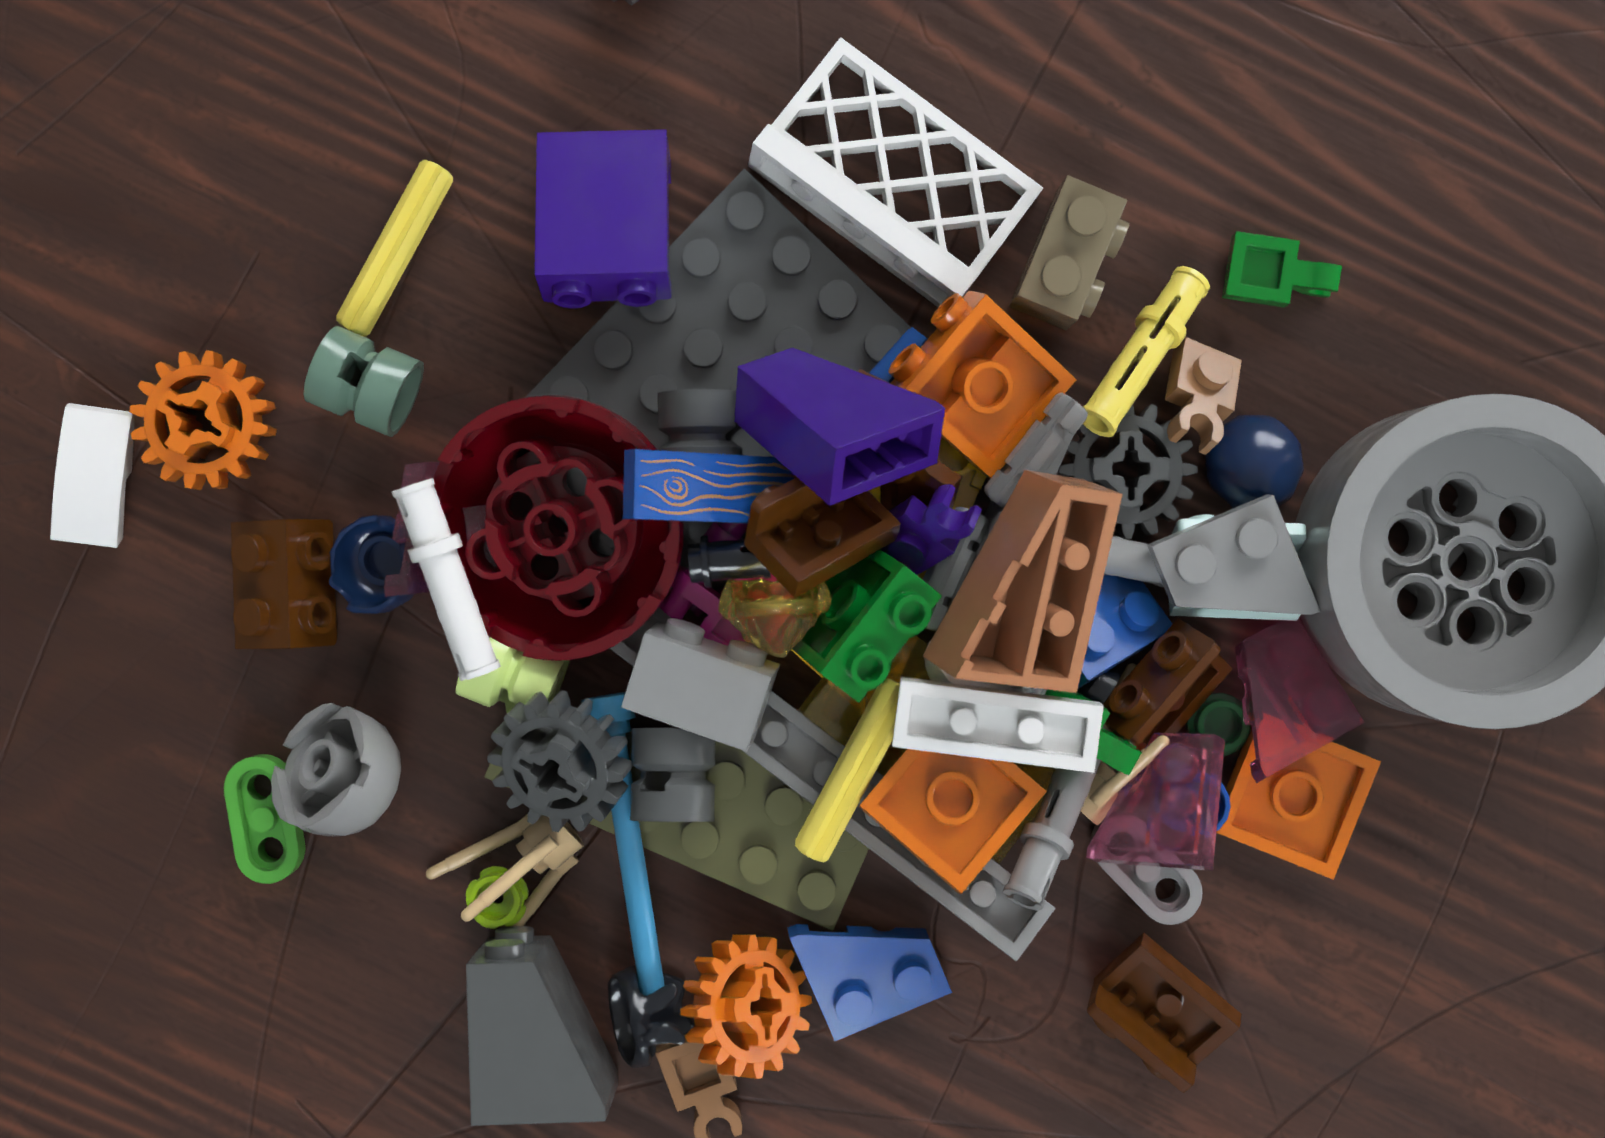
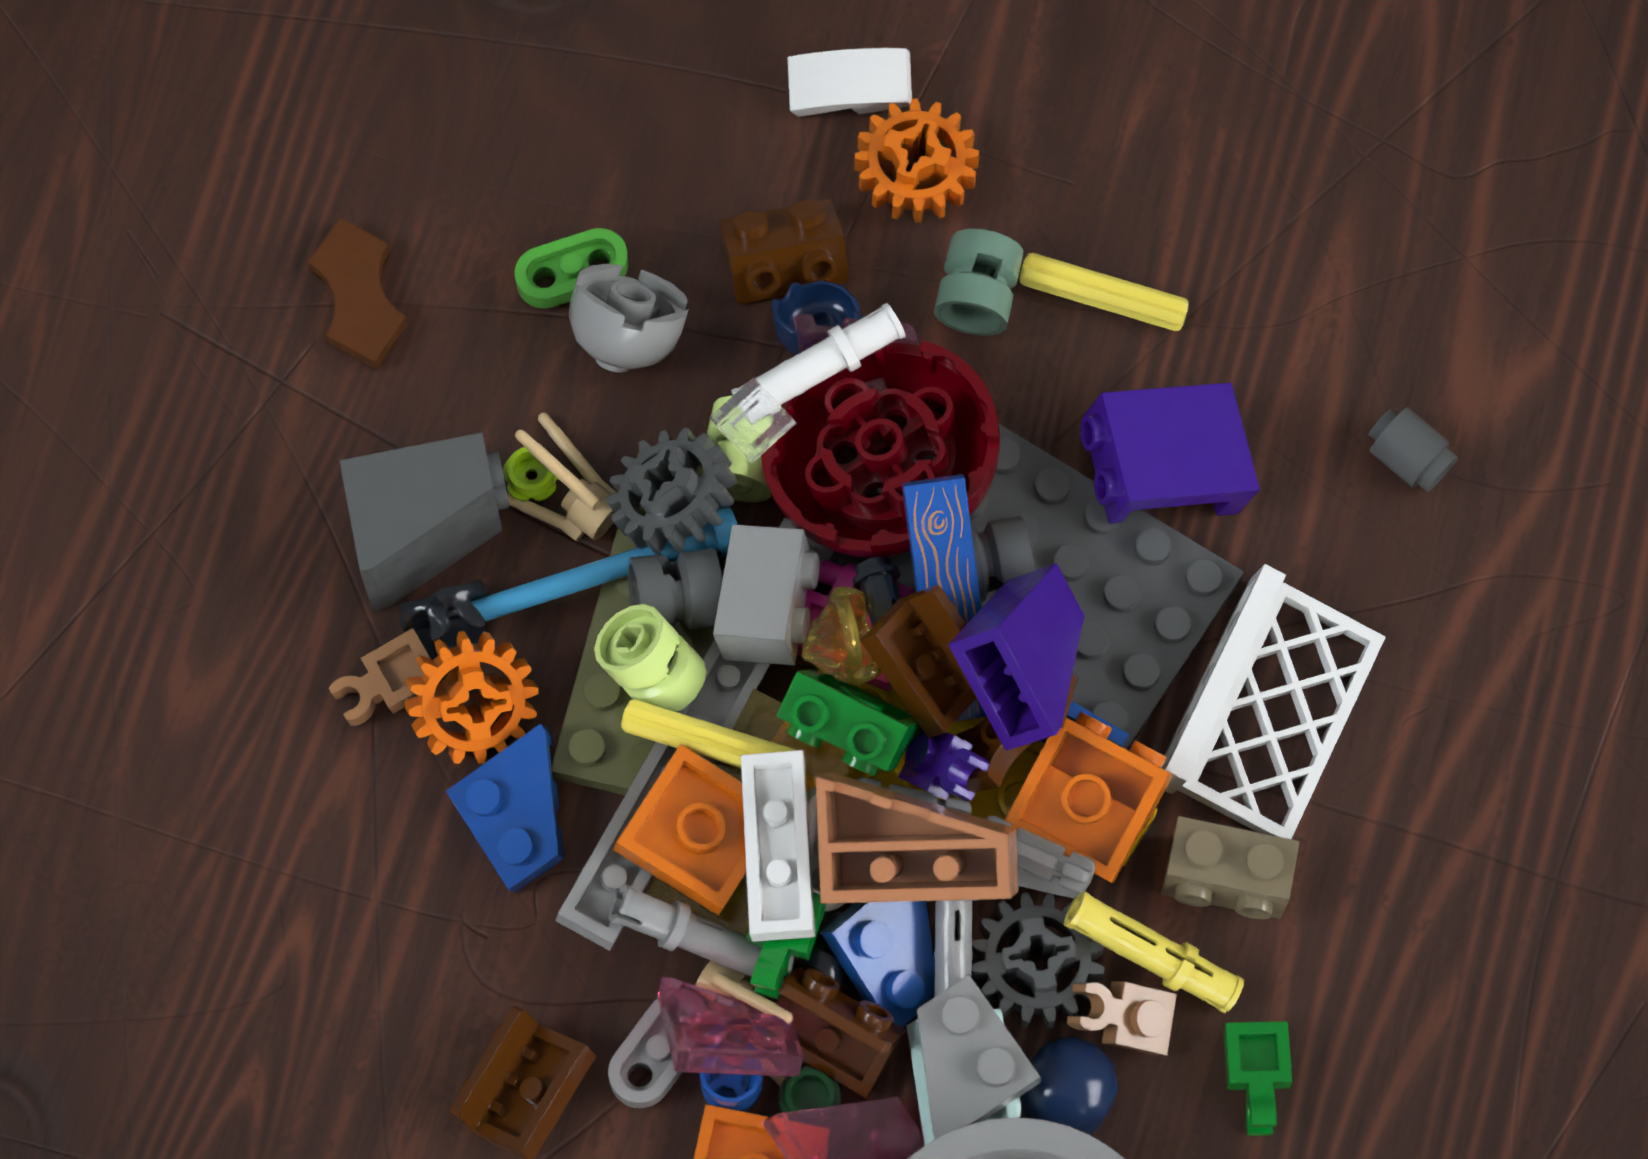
camera: 80 degrees right, 20 degrees down
none -> reddish brown tile [308,217,408,370]
none -> yellowish green wheel [594,604,706,712]
none -> clear tile [709,377,796,463]

